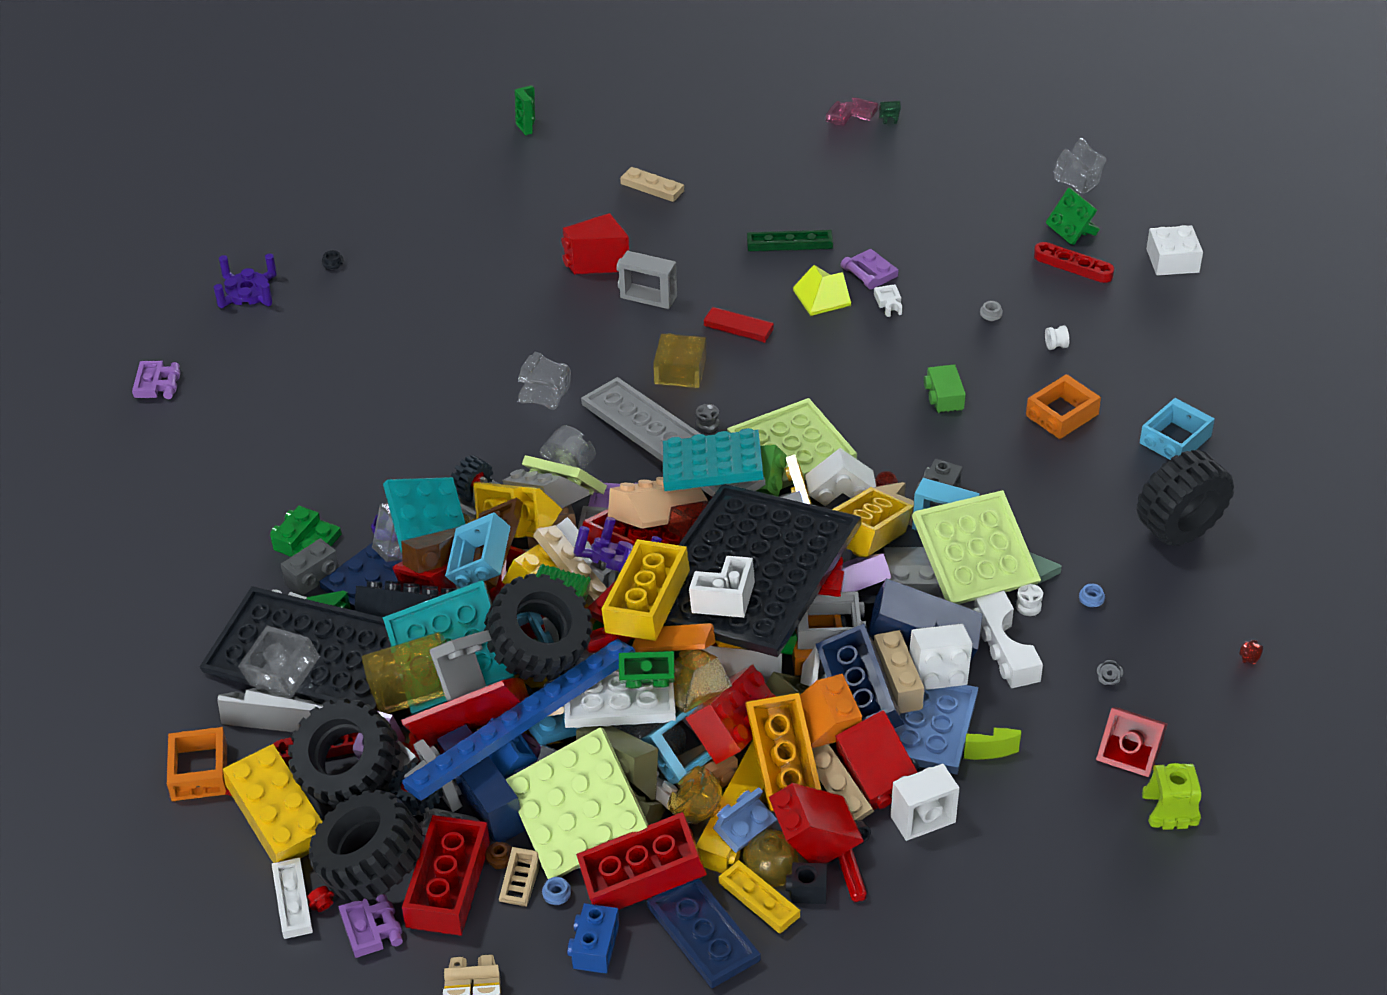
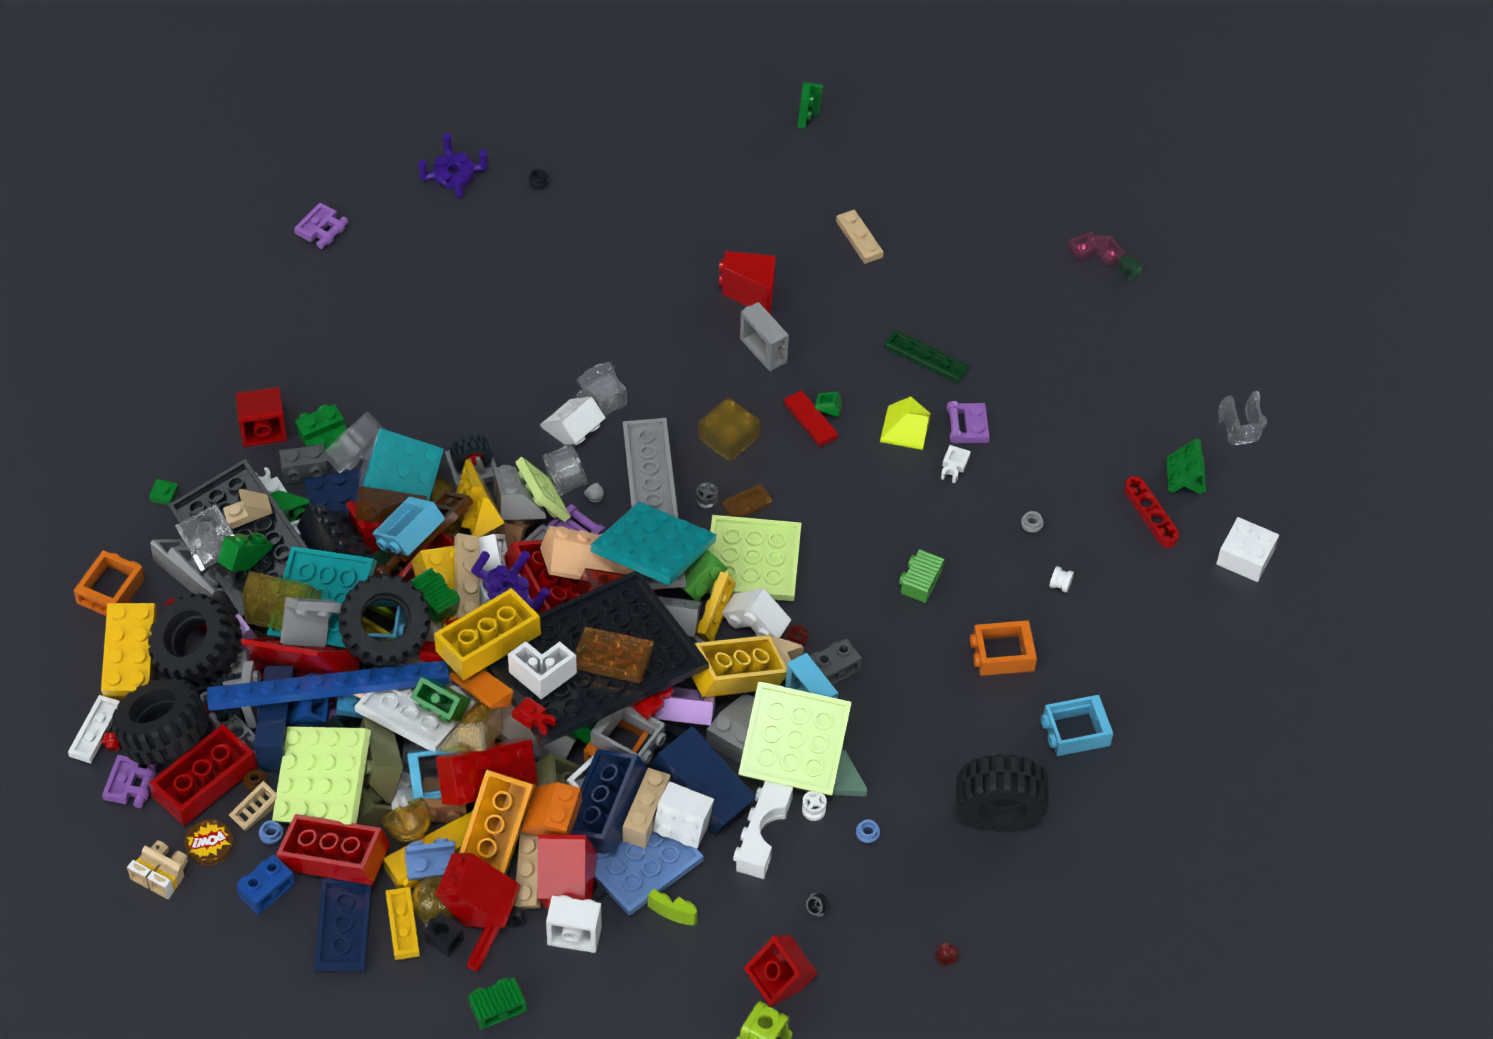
camera: 30 degrees right, 10 degrees up
none -> green plate [149,479,179,505]
none -> tile [184,820,234,866]
none -> green slope [217,533,274,572]
none -> tan slope [223,489,273,530]
none -> red slope [236,387,287,448]
none -> clear brick [322,411,384,473]
none -> green brick [468,977,527,1030]
none -> red plate [512,697,556,735]
none -> white slope [540,397,605,445]
none -> clear orange plate [575,627,654,683]
none -> light grey hinge [584,483,604,503]
none -> clear orange plate [722,484,772,517]
none -> green slope [815,392,842,417]

